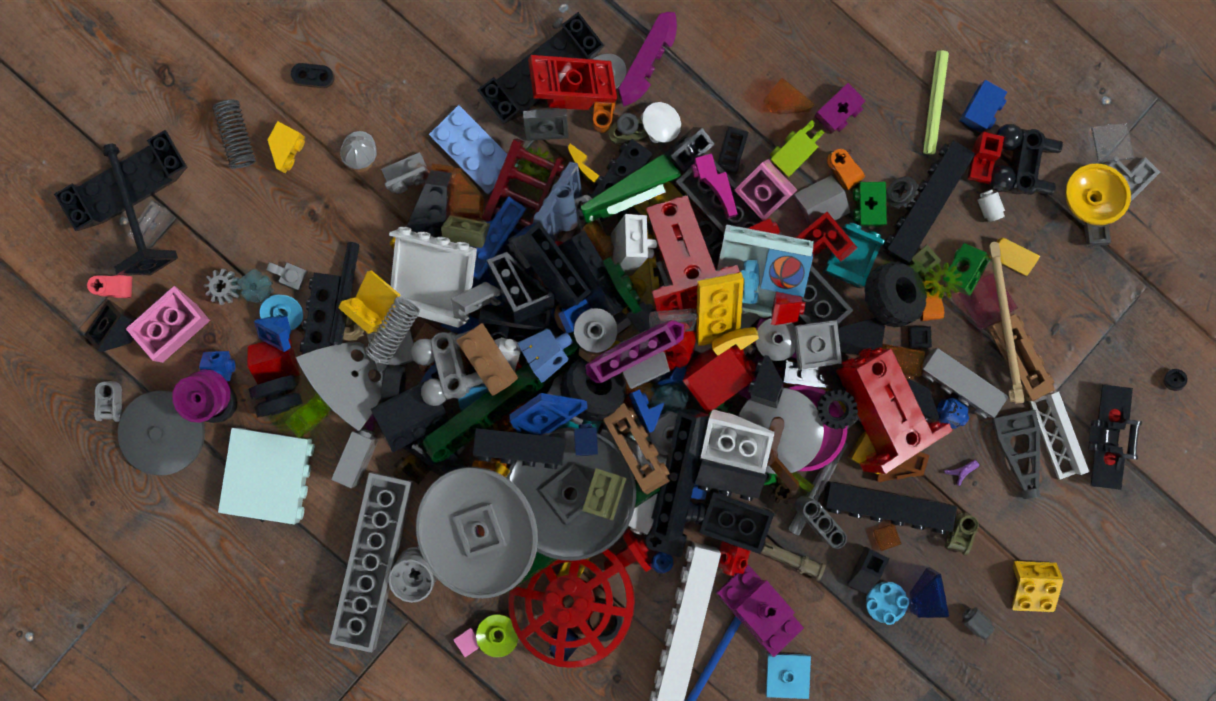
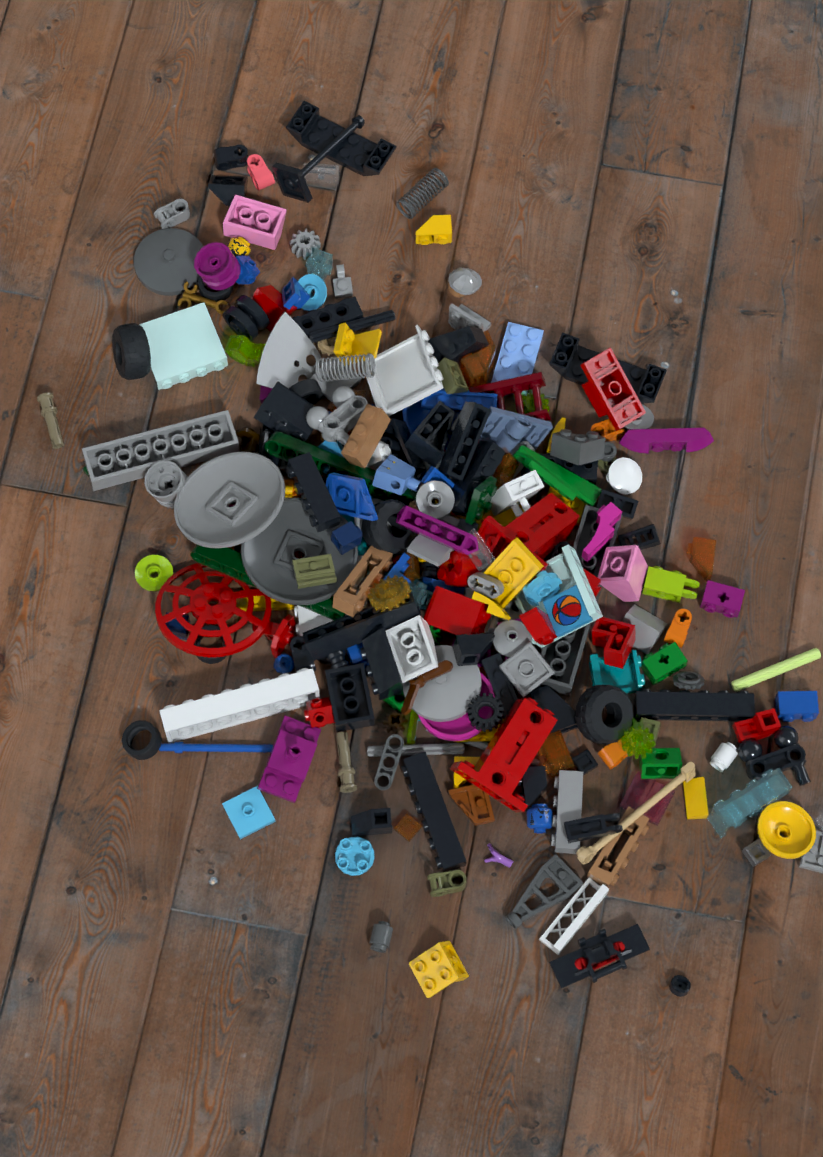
camera: 60 degrees right, 20 degrees down
black plate [291,63,335,88] -> none
light grey brick [331,428,379,488] -> none
light grey hinge [451,282,501,322] -> none
bright pink tile [453,626,479,657] -> none
dark grey plate [523,108,569,141] -> none
clear blue slope [909,568,949,618] -> none
none -> dark tan pin [37,392,64,449]
none -> black tyre [112,323,151,380]
none -> pearl gold bar [178,282,228,315]
none -> black piece [214,144,249,171]
none -> yellow head [226,236,251,257]
none -> clear yellow gear [368,575,411,612]
none -> light grey beam [468,572,504,599]
none -> dark grey slope [550,429,606,465]
none -> black hinge [564,813,623,843]
none -> clear light blue wedge [708,768,793,838]

